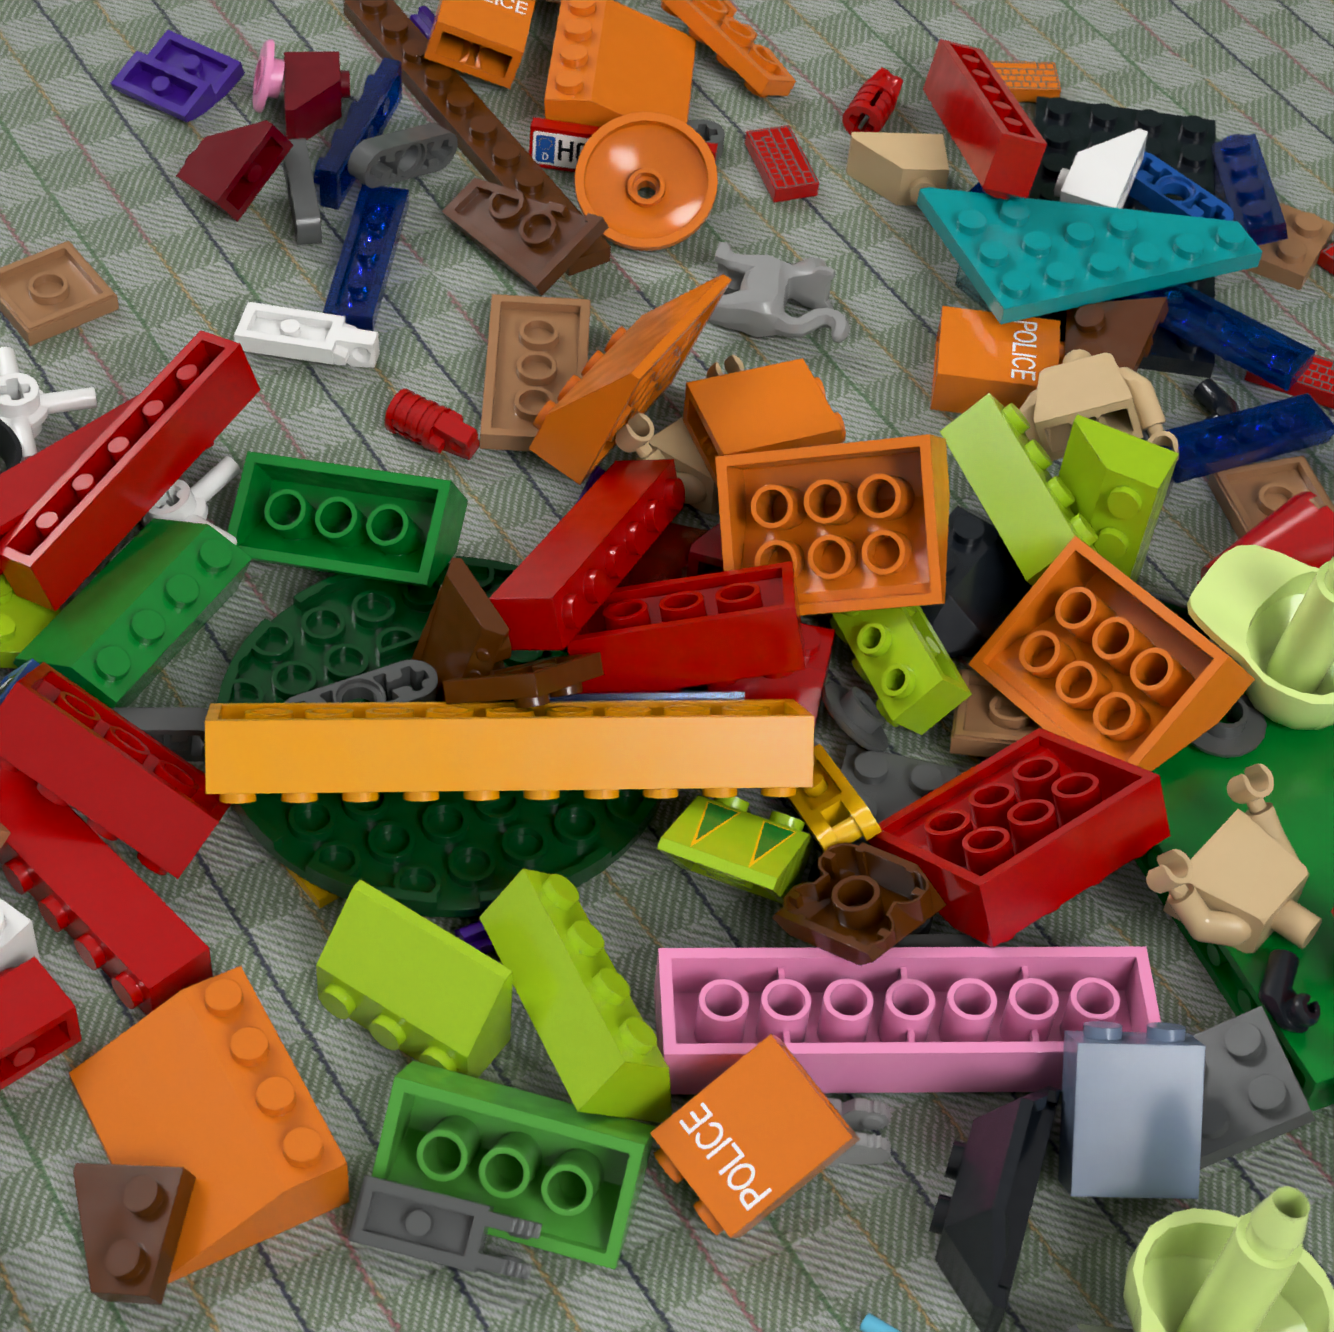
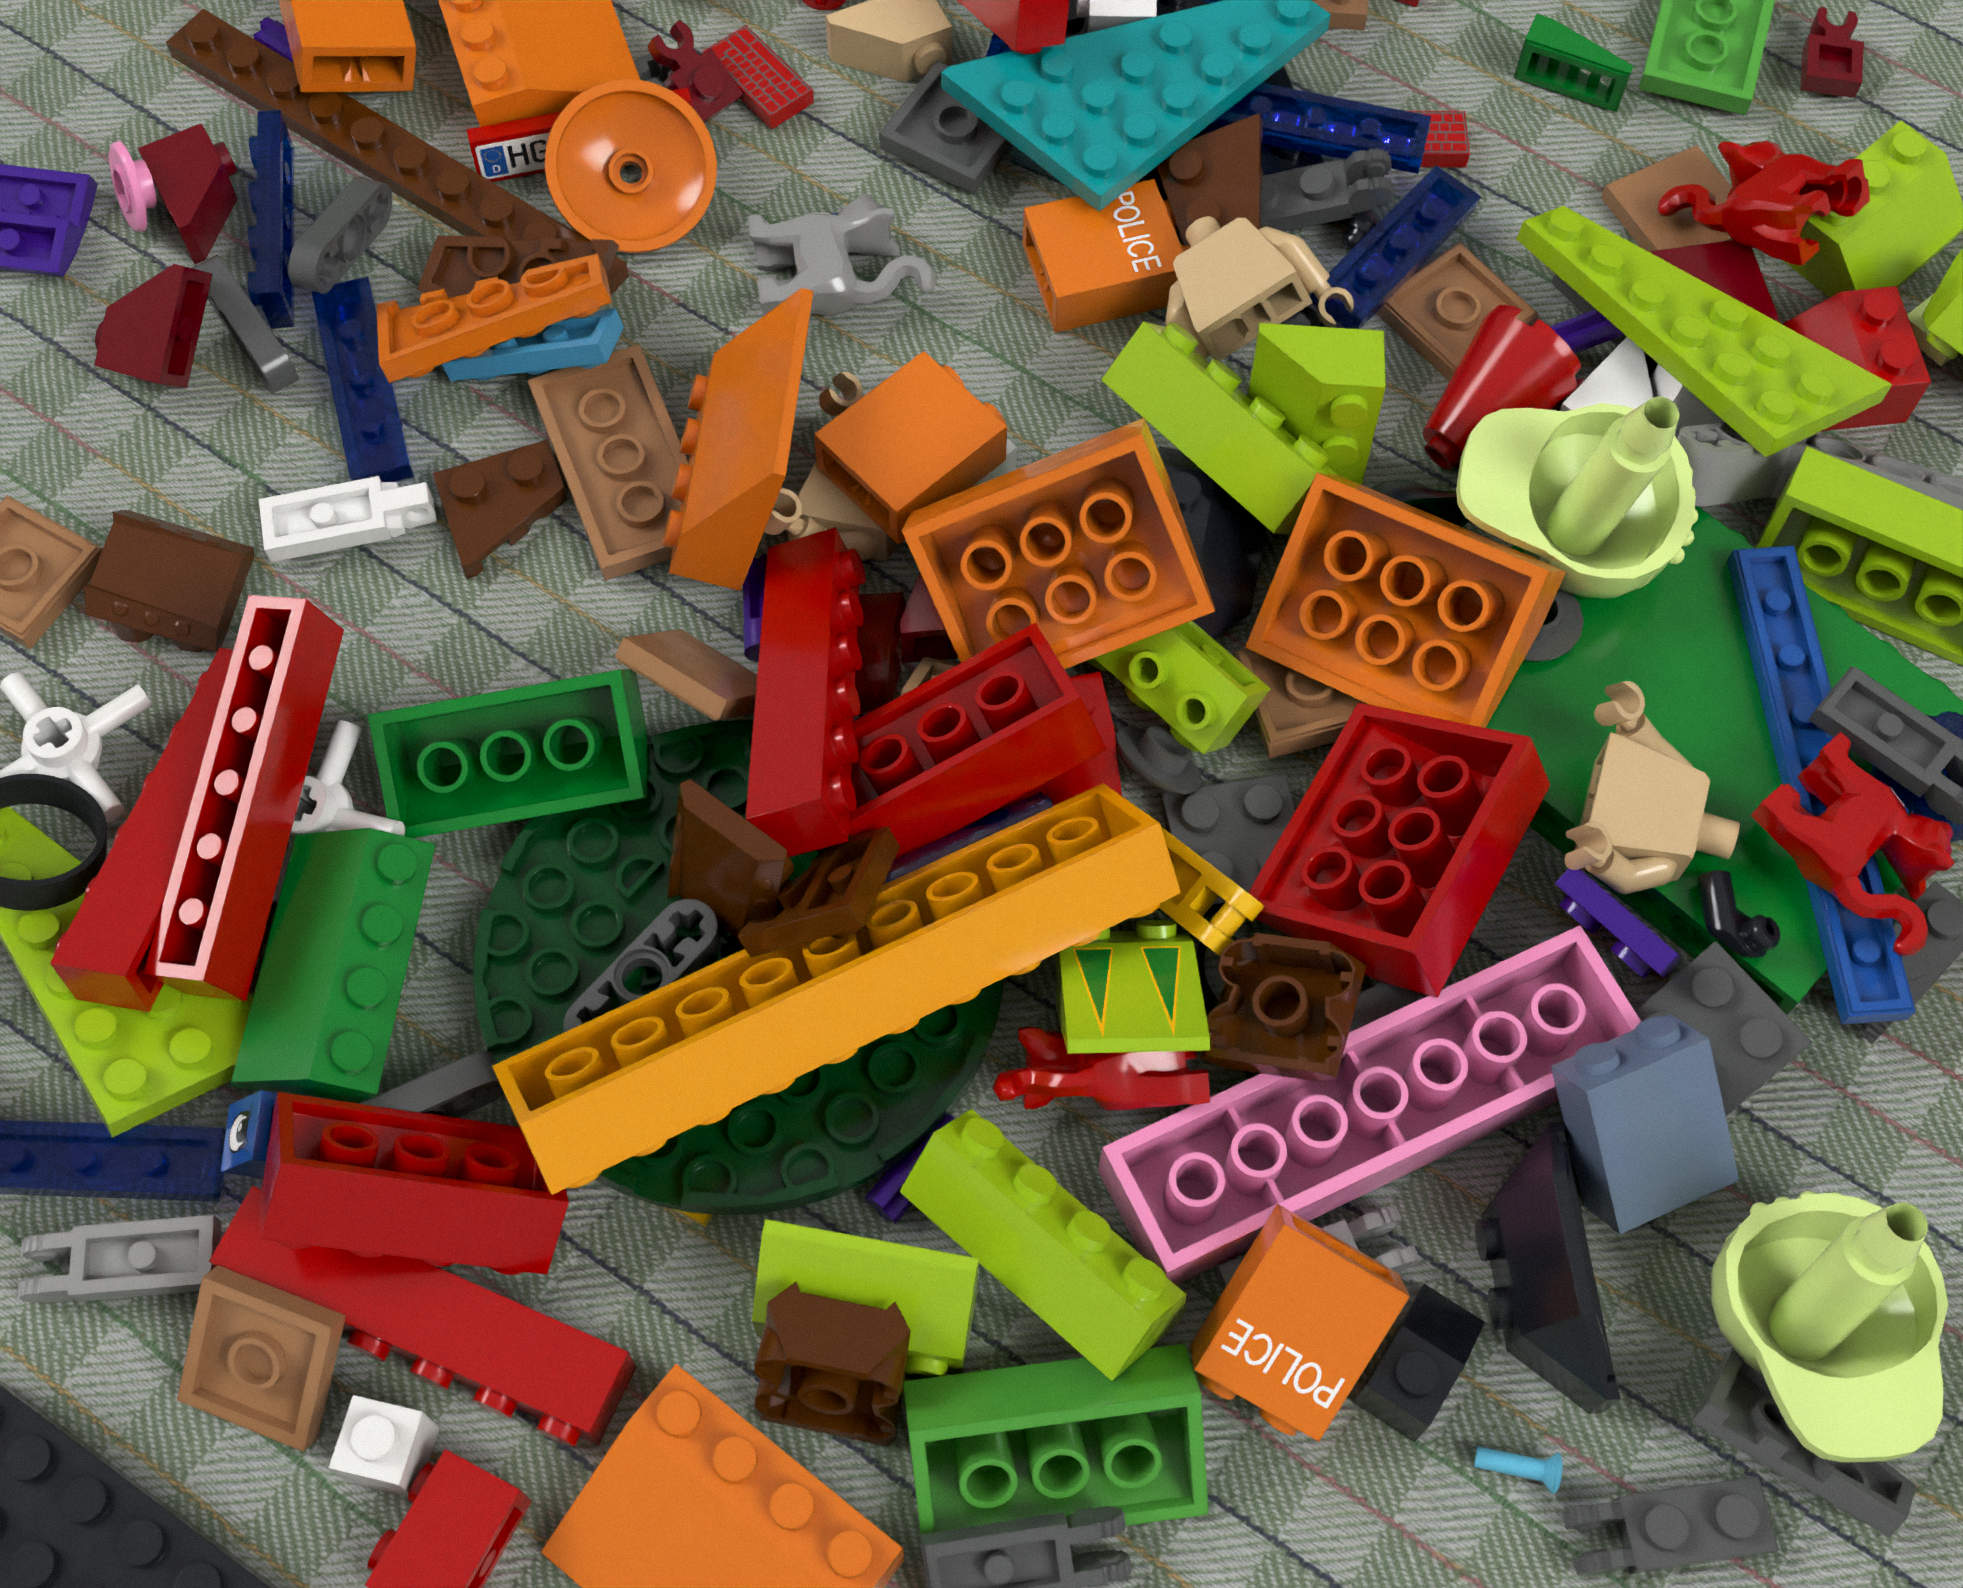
camera: 20 degrees left, 15 degrees up
red hinge [384,388,480,460] -> none
none -> reddish brown slope [84,510,254,652]
none -> orange wing [377,254,612,383]
none -> reddish brown wing [432,439,568,579]
none -> dark azure plate [442,308,624,381]
none -> medium nougat tile [615,629,757,721]
none -> dark red plate [647,20,744,124]
none -> reddish brown slope [754,1282,911,1446]
none -> dark grey plate [879,60,1012,194]
none -> red animal [992,1026,1210,1110]
none -> dark grey hinge [1261,148,1395,232]
none -> black slope [1353,1284,1485,1442]
none -> dark purple plate [1555,868,1682,979]

